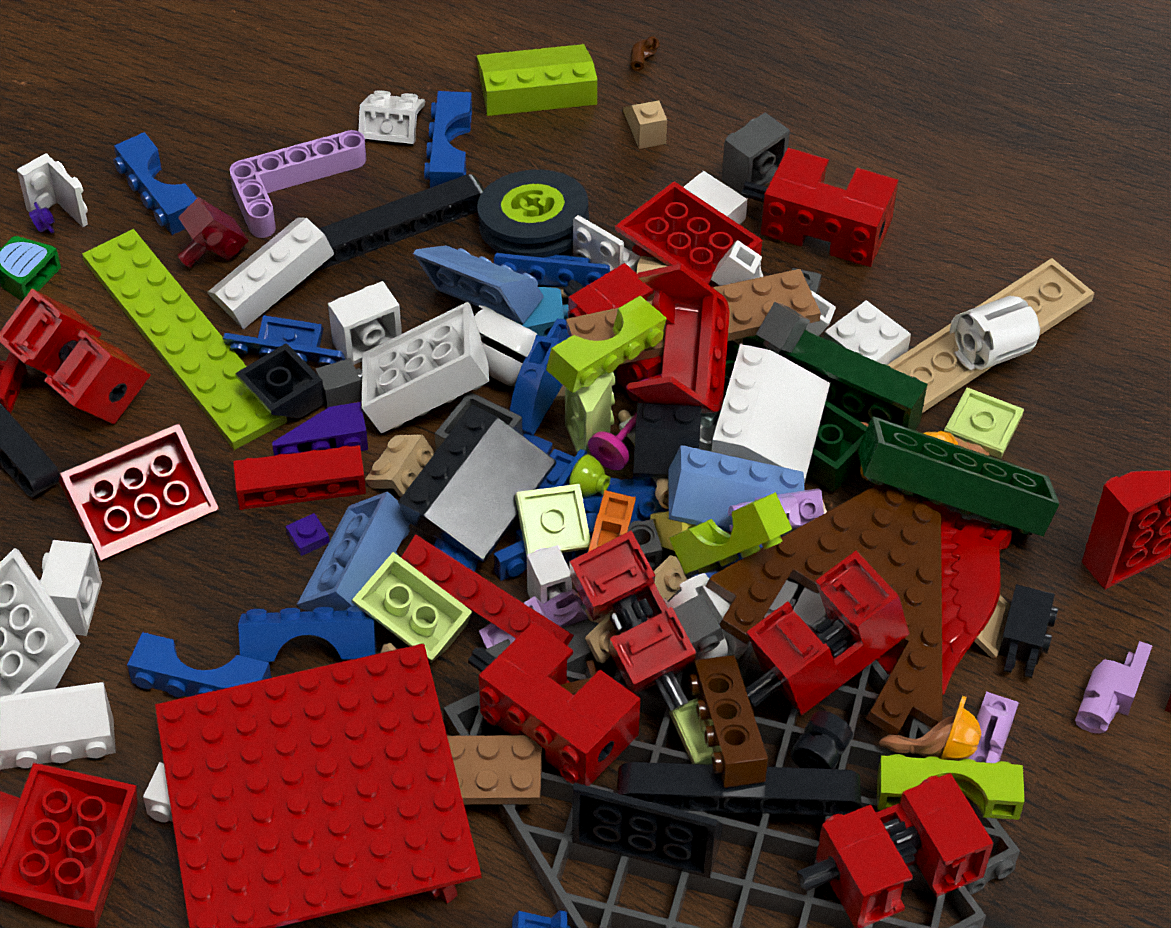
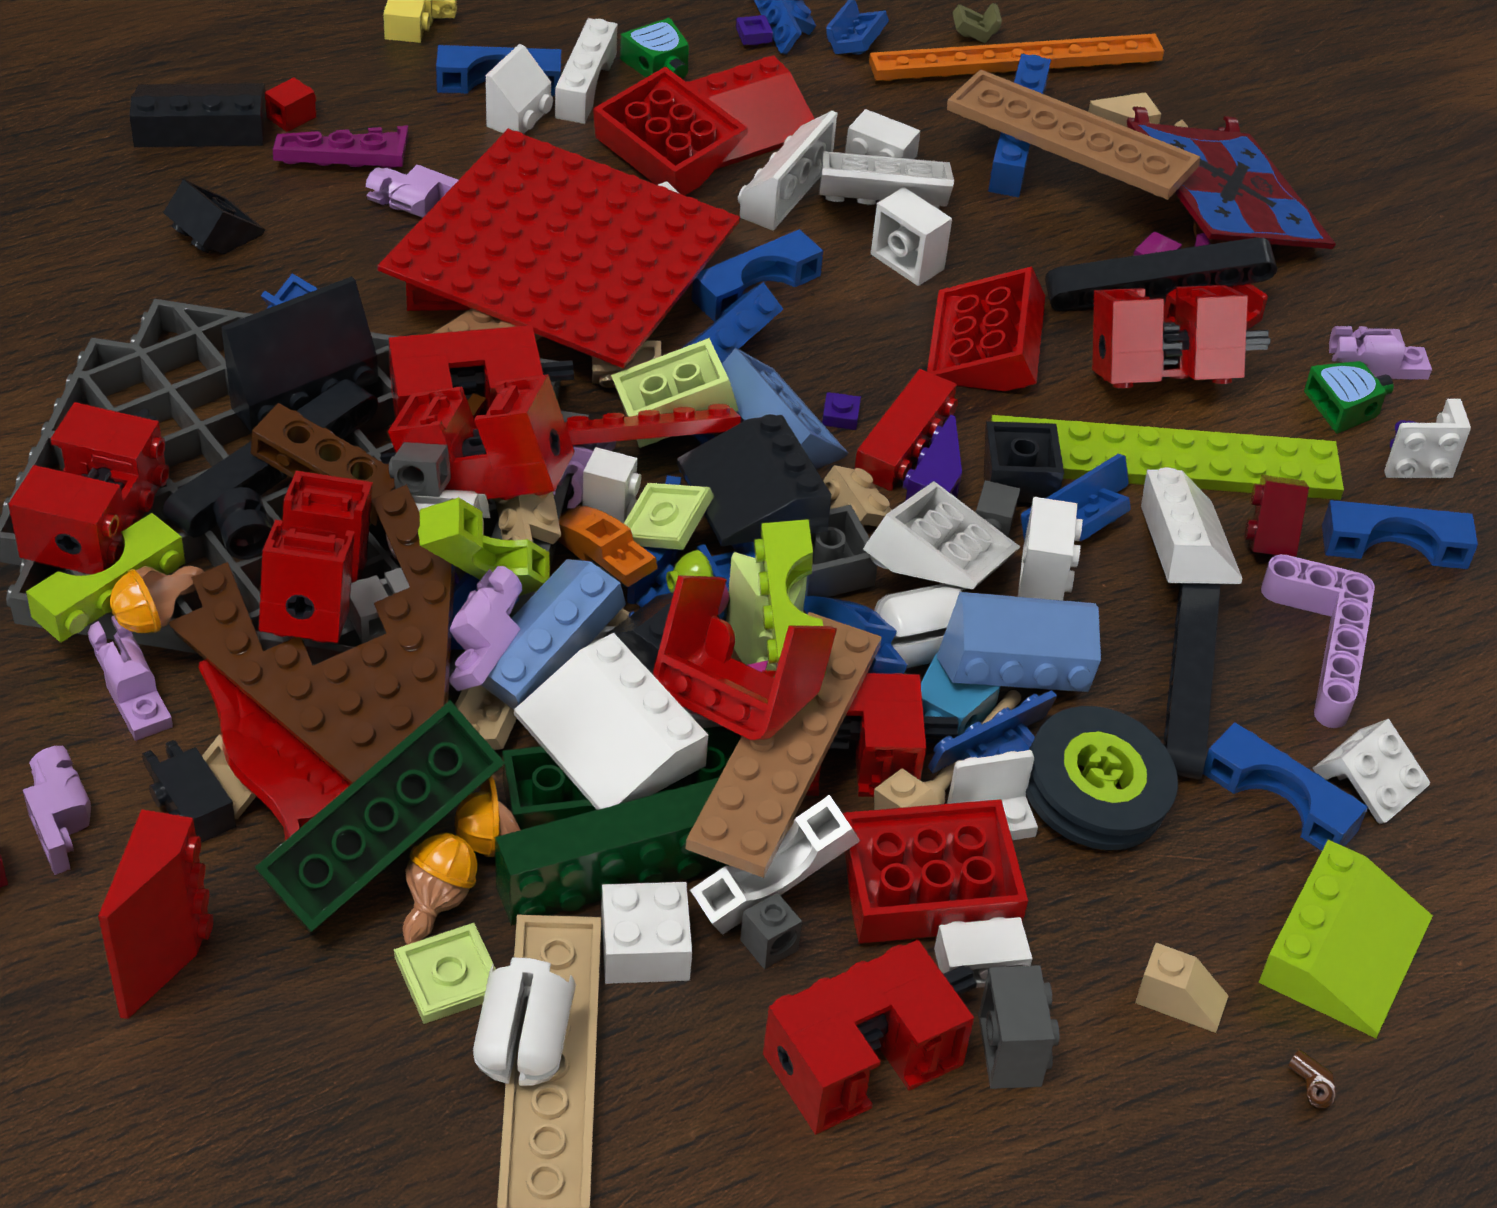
camera: 125 degrees right, 5 degrees down
dark grey brick [756,302,810,353] -> none

